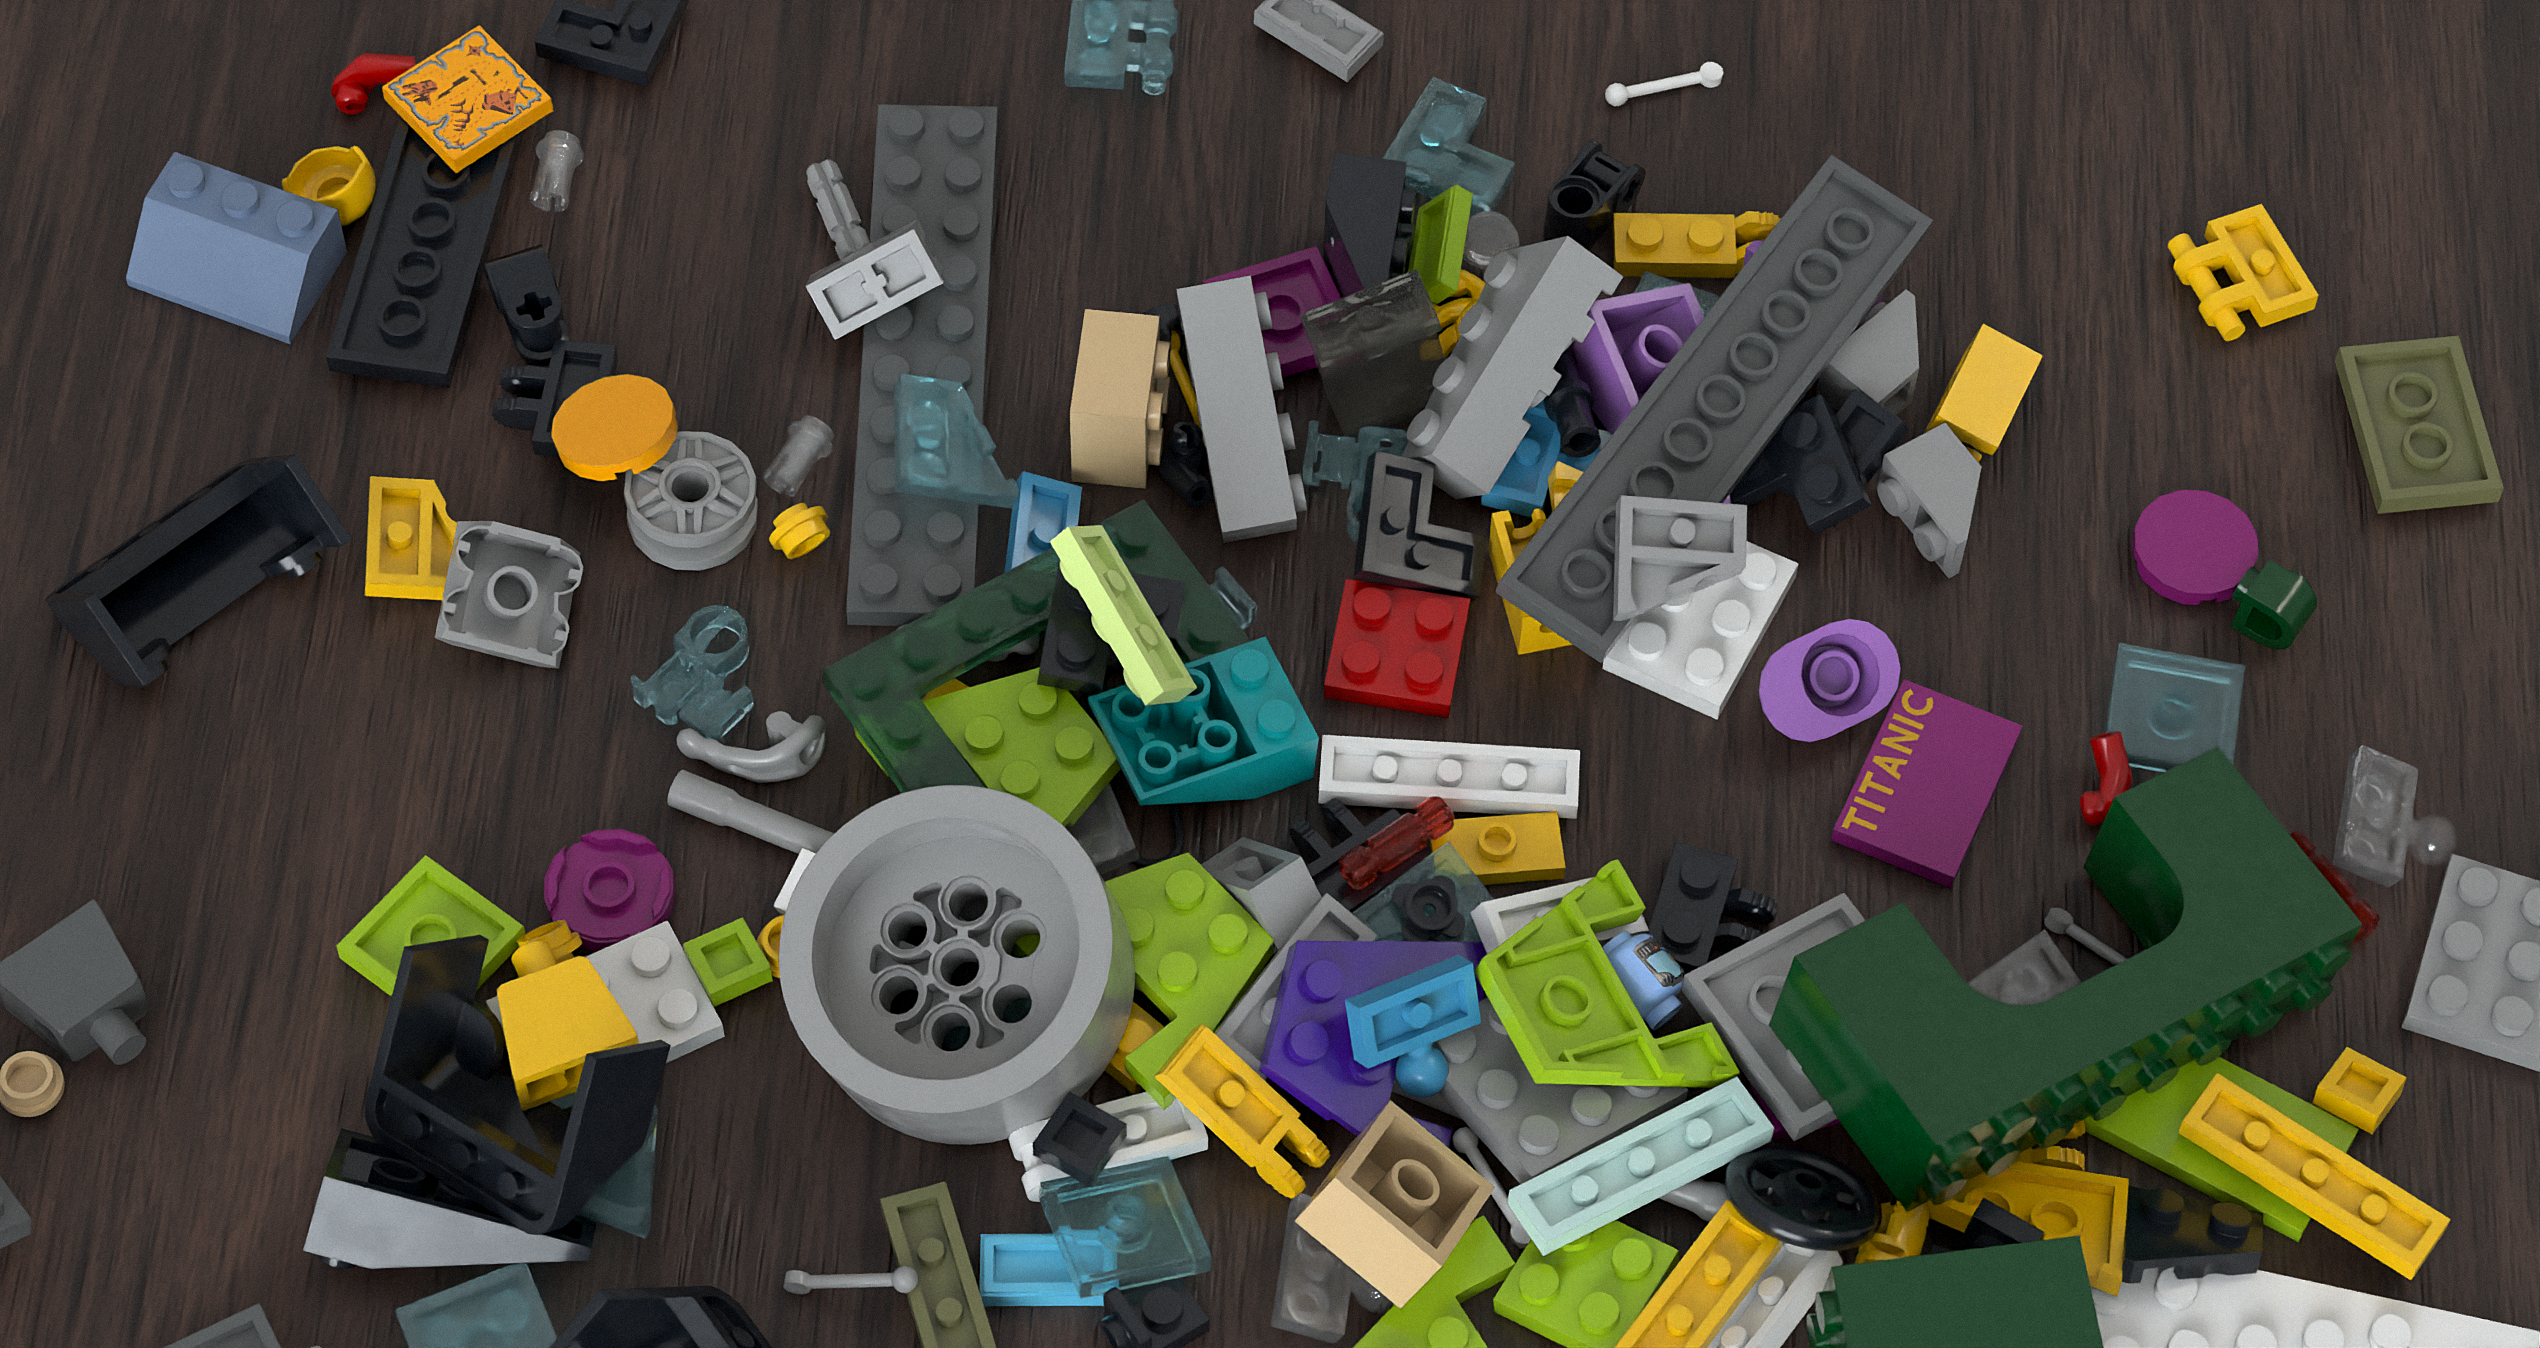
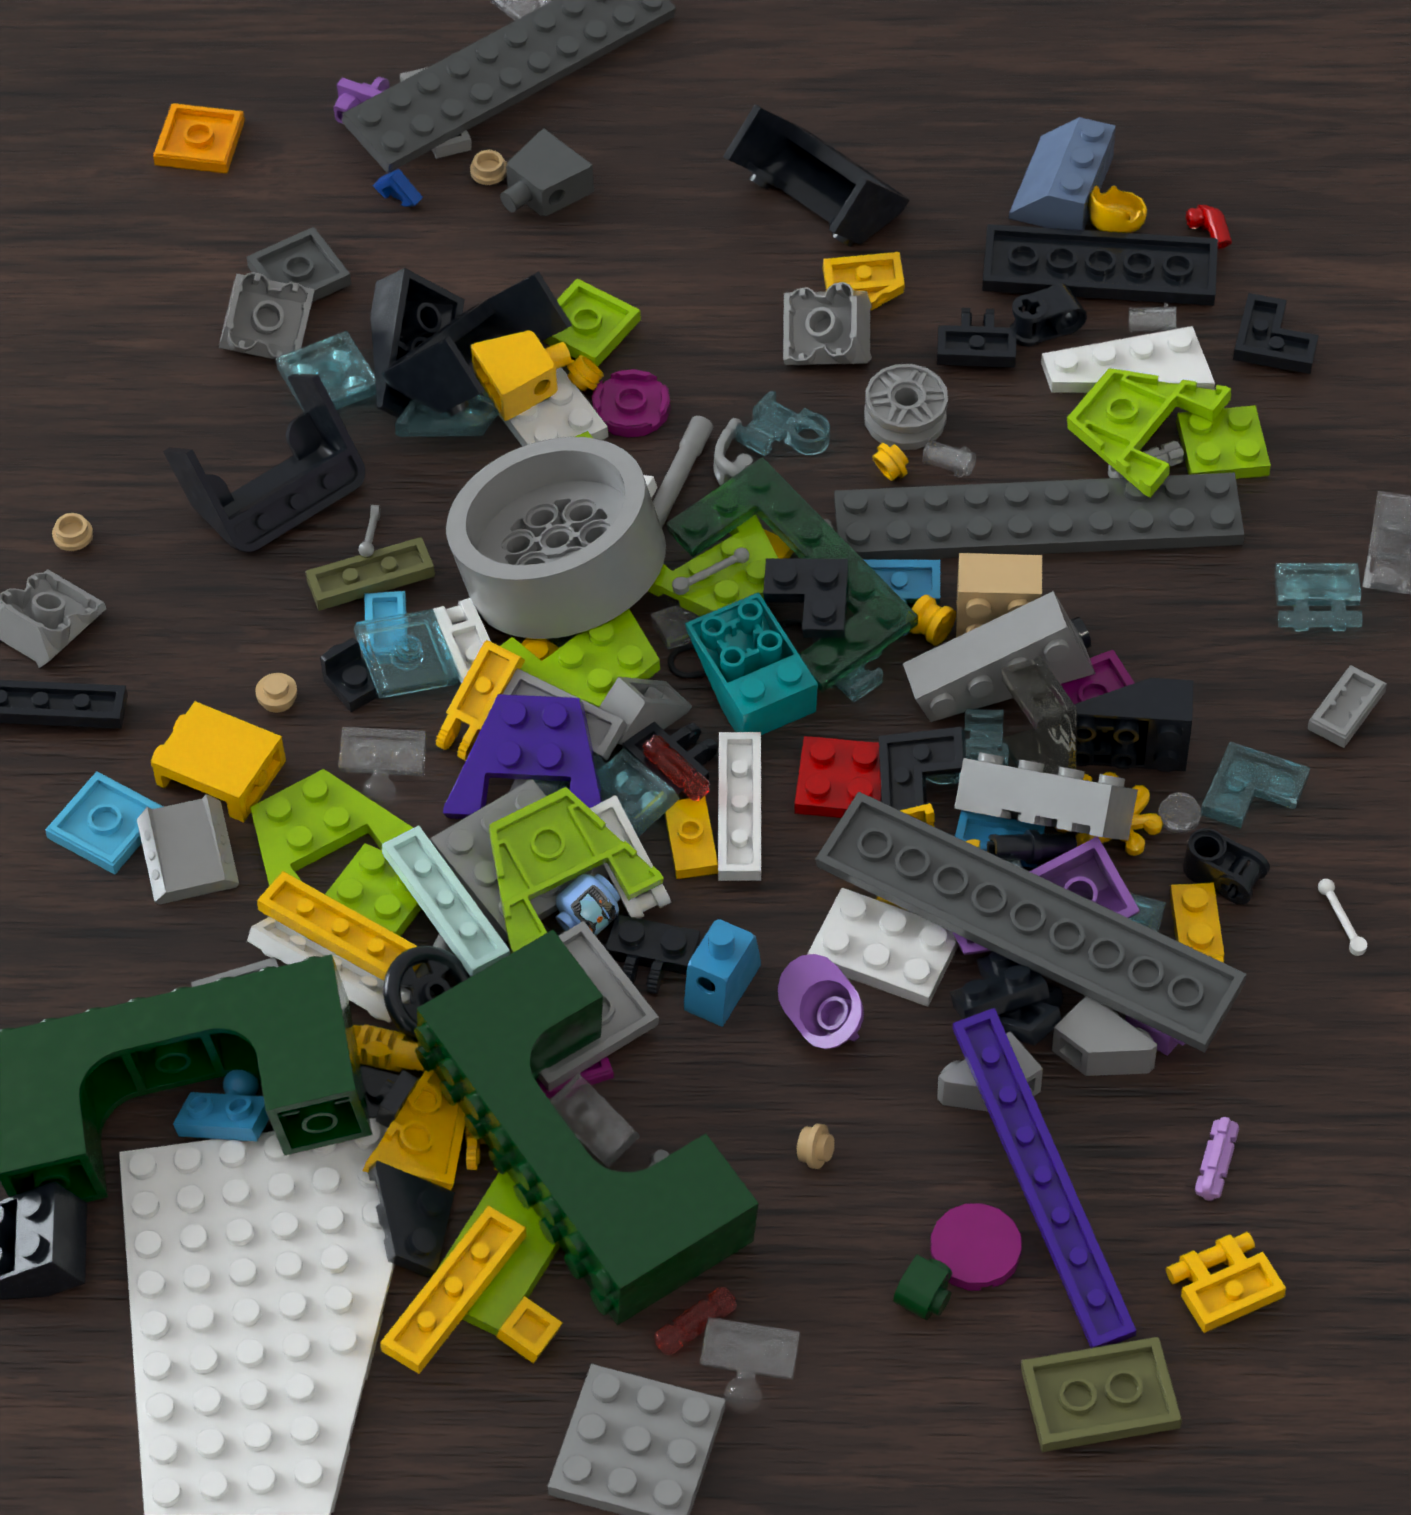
camera: 90 degrees right, 5 degrees down
light orange tile [382,25,553,173] -> none
light orange tile [551,374,678,481] -> none
light grey hinge [805,219,944,340] -> none
clear light blue wing [894,373,1019,509] -> none
black plate [1033,1092,1127,1187] -> none
yellowish green plate [1050,525,1197,706] -> none
tan brick [1295,1100,1495,1309] -> none
dark azure plate [1345,955,1481,1098] -> none
black plate [1392,875,1466,942] -> none
lime tile [1403,184,1473,309] -> none
light grey wing [1613,495,1747,621] -> none
magenta tile [1831,679,2023,888] -> none
yellow hinge [1923,324,2043,463] -> none
red arm [2080,731,2133,826] -> none
clear light blue plate [2104,643,2245,772] -> none
none -> blue tile [373,168,423,207]
none -> light grey hinge [672,547,750,595]
none -> dark azure torso [684,919,761,1027]
none -> tan plate [797,1124,834,1169]
none -> yellow wheel [906,594,956,646]
none -> dark purple plate [953,1008,1137,1348]
none -> white wing [1041,326,1215,393]
none -> lime wing [1067,368,1231,498]
none -> lime plate [1176,405,1271,479]
none -> lavender axle [1195,1117,1239,1201]

